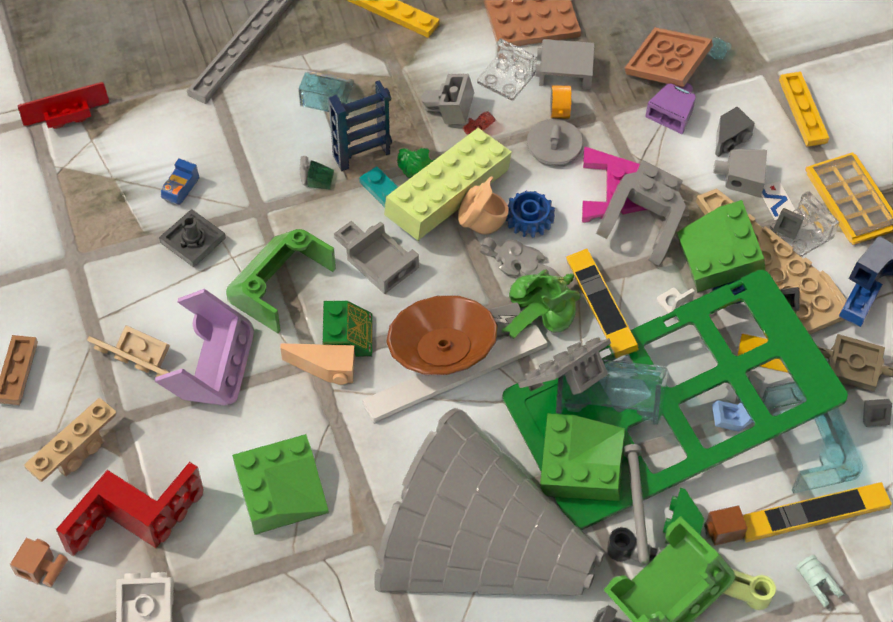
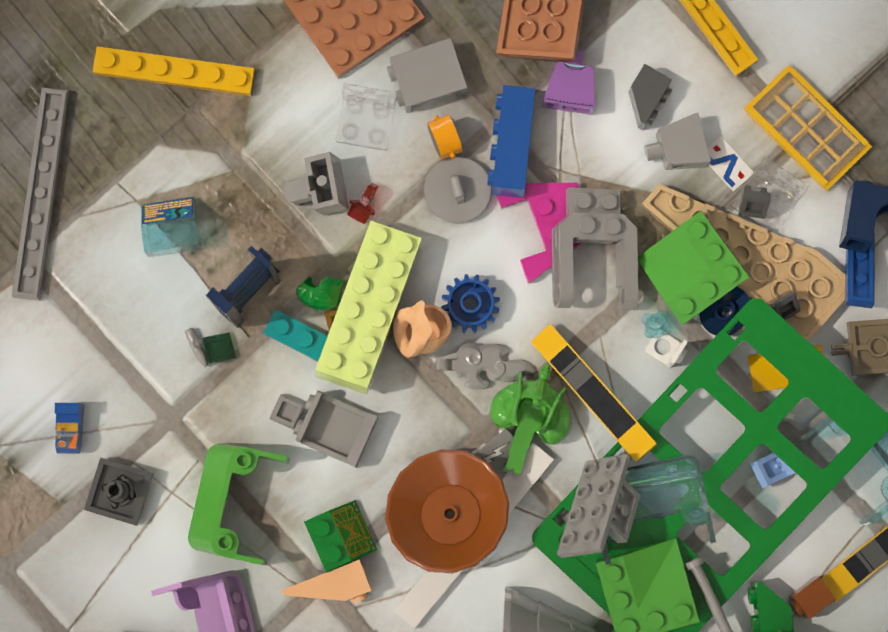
camera: 25 degrees left, 25 degrees up
none -> blue brick [487,85,535,198]
none -> clear light blue plate [641,310,671,338]

